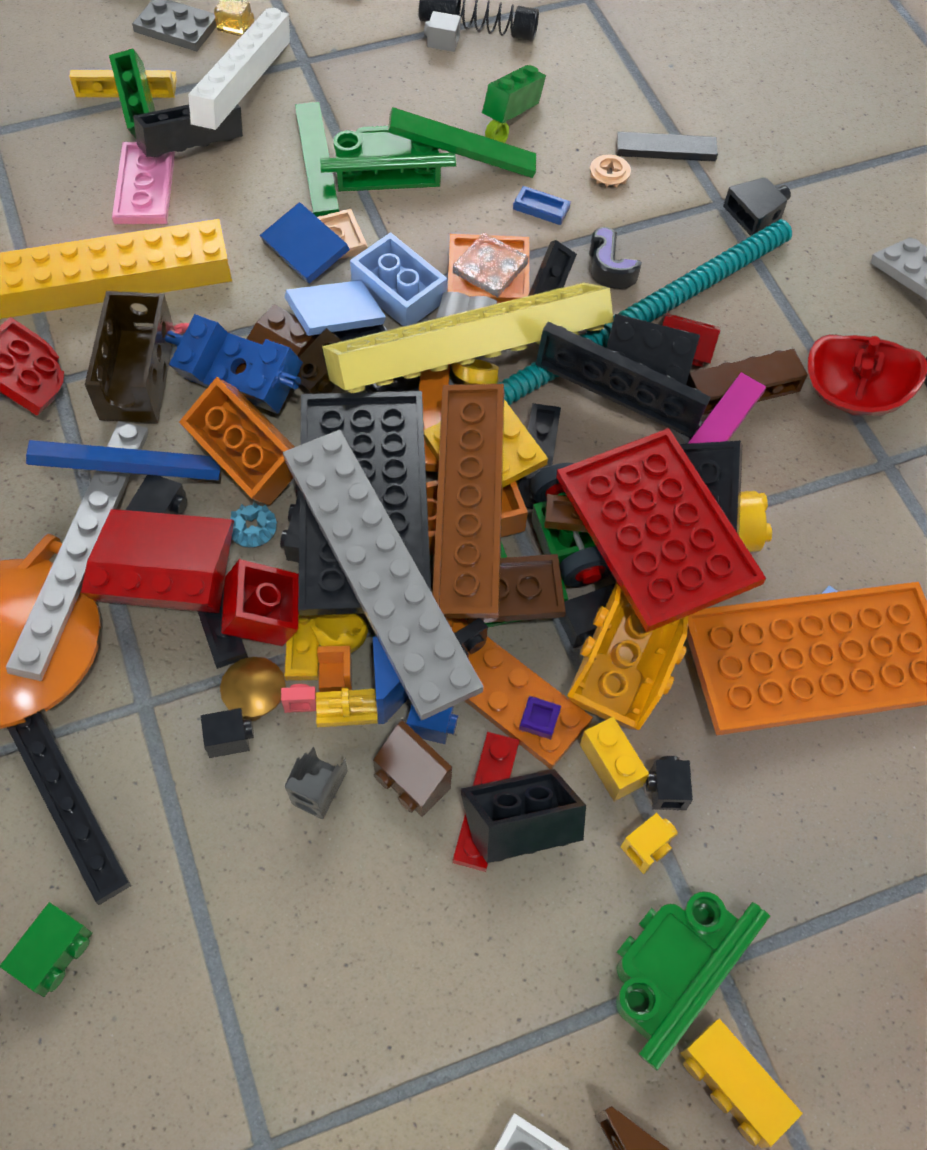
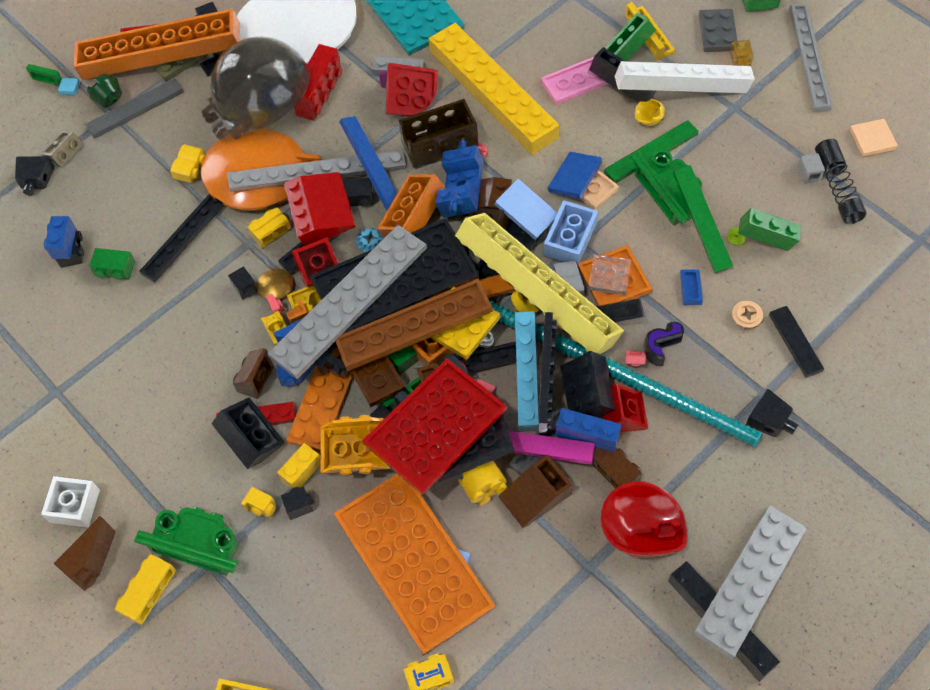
camera: 75 degrees right, 0 degrees up
dark grey piece [285,747,348,819] -> none
dark purple tile [519,696,561,740] -> none
none -> yellow brick [247,207,291,248]
none -> reddish brown slope [498,454,573,528]
none -> medium azure brick [515,311,539,432]
none -> blue brick [555,408,621,452]
none -> coral plate [625,350,646,366]
none -> yellow hair [634,99,665,126]

